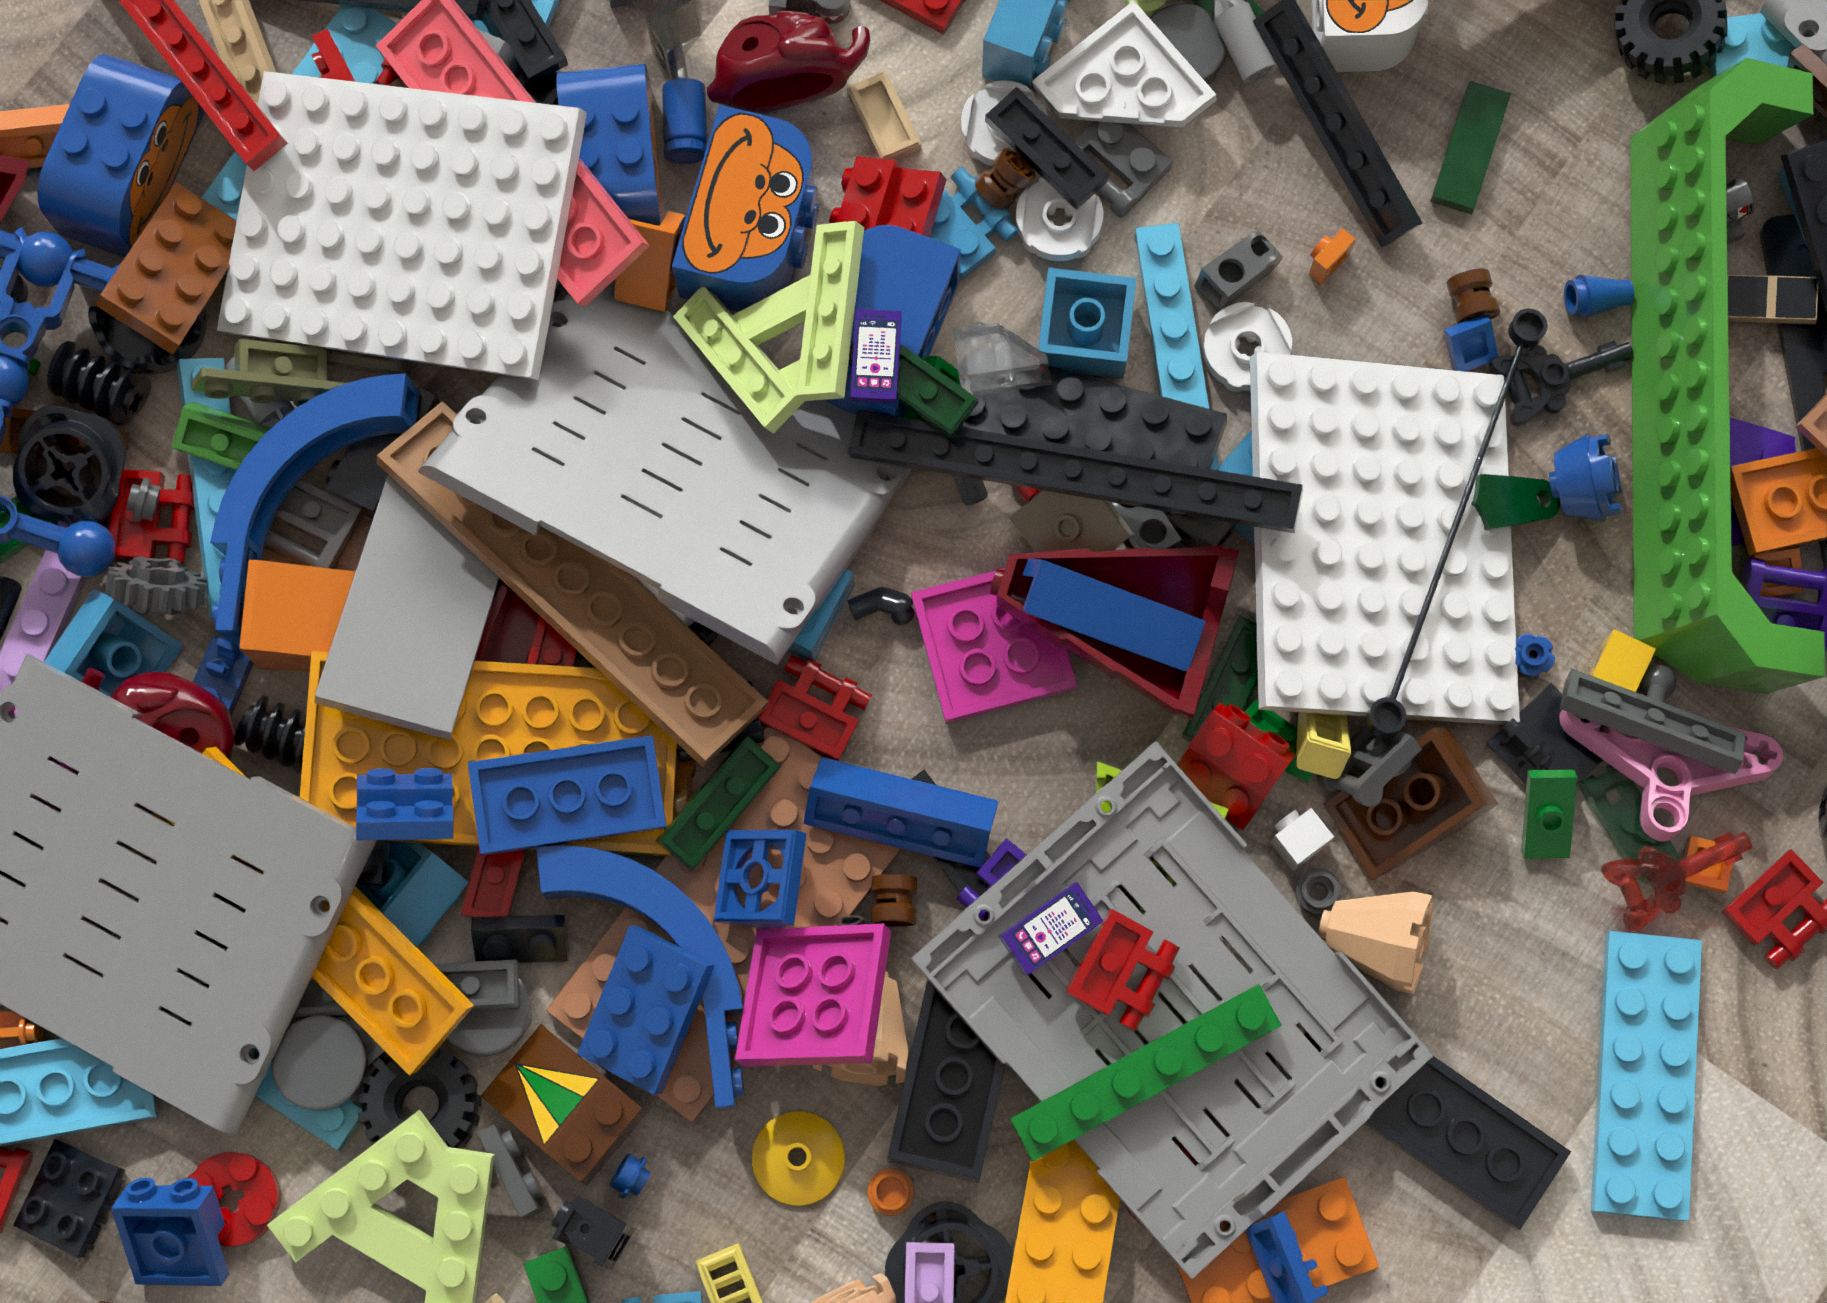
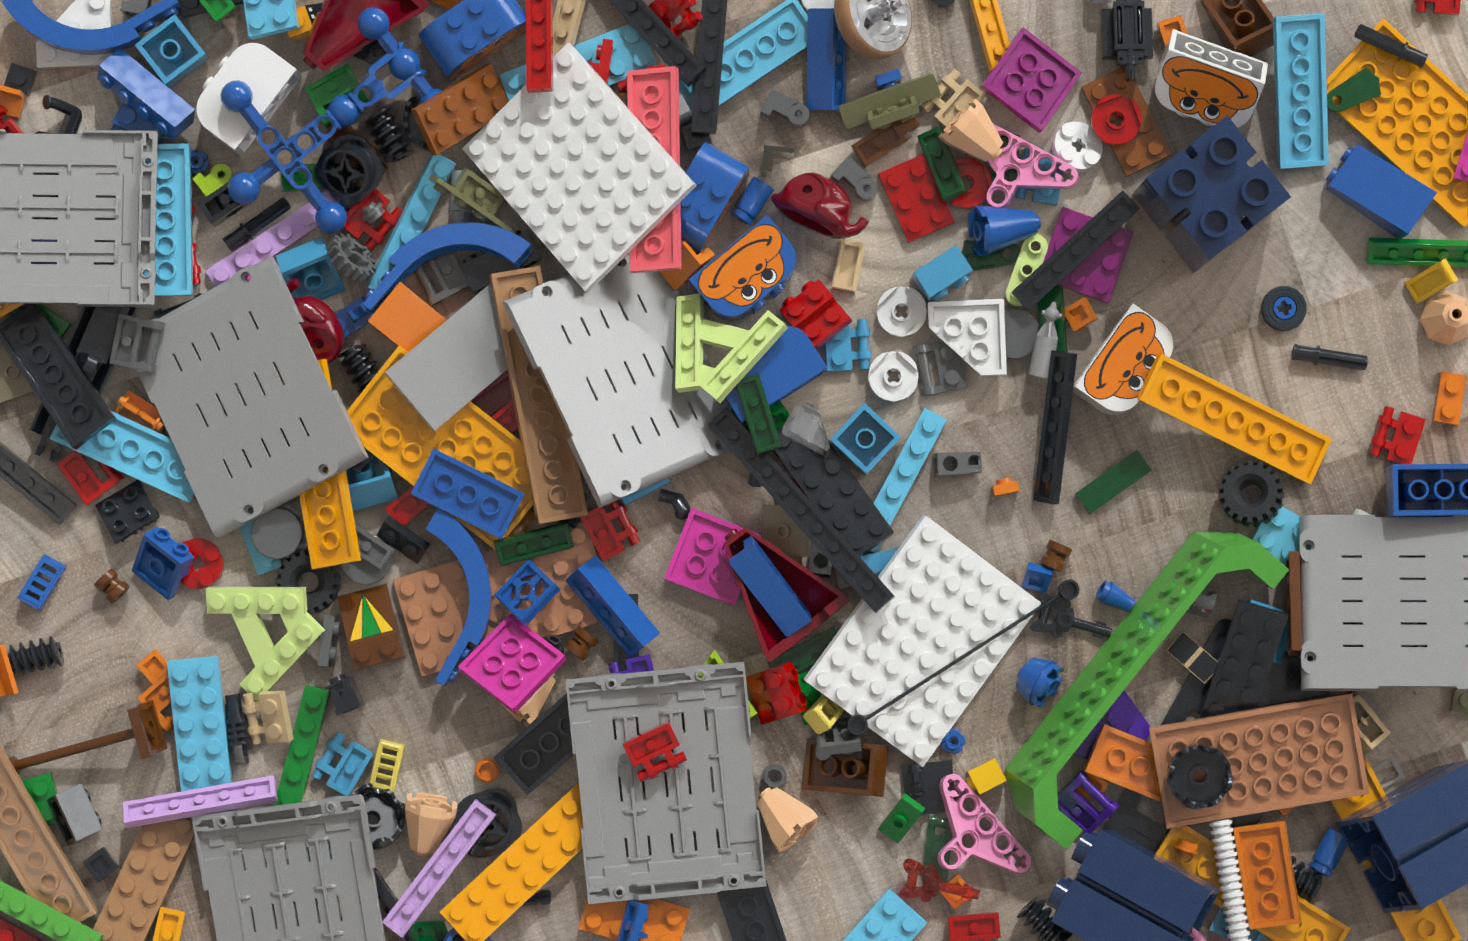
camera: 30 degrees right, 10 degrees up
bright green slope [171,402,271,470] -> none
blue plate [356,768,453,840] -> none
blue plate [577,926,715,1095] -> none
blue plate [609,1153,651,1198] -> none
yellow dish [752,1111,845,1206] -> none
tile [850,309,902,404] -> none
reddish brown wheel [975,148,1036,210] -> none
black plate [985,87,1109,210] -> none
tile [998,882,1104,975] -> none
green plate [1009,984,1282,1162] -> none
white plate [1203,302,1292,392] -> none
white plate [1270,808,1334,871] -> none
dark green piece [1471,474,1560,531] -> none
dark grey plate [1560,665,1745,774] -> none

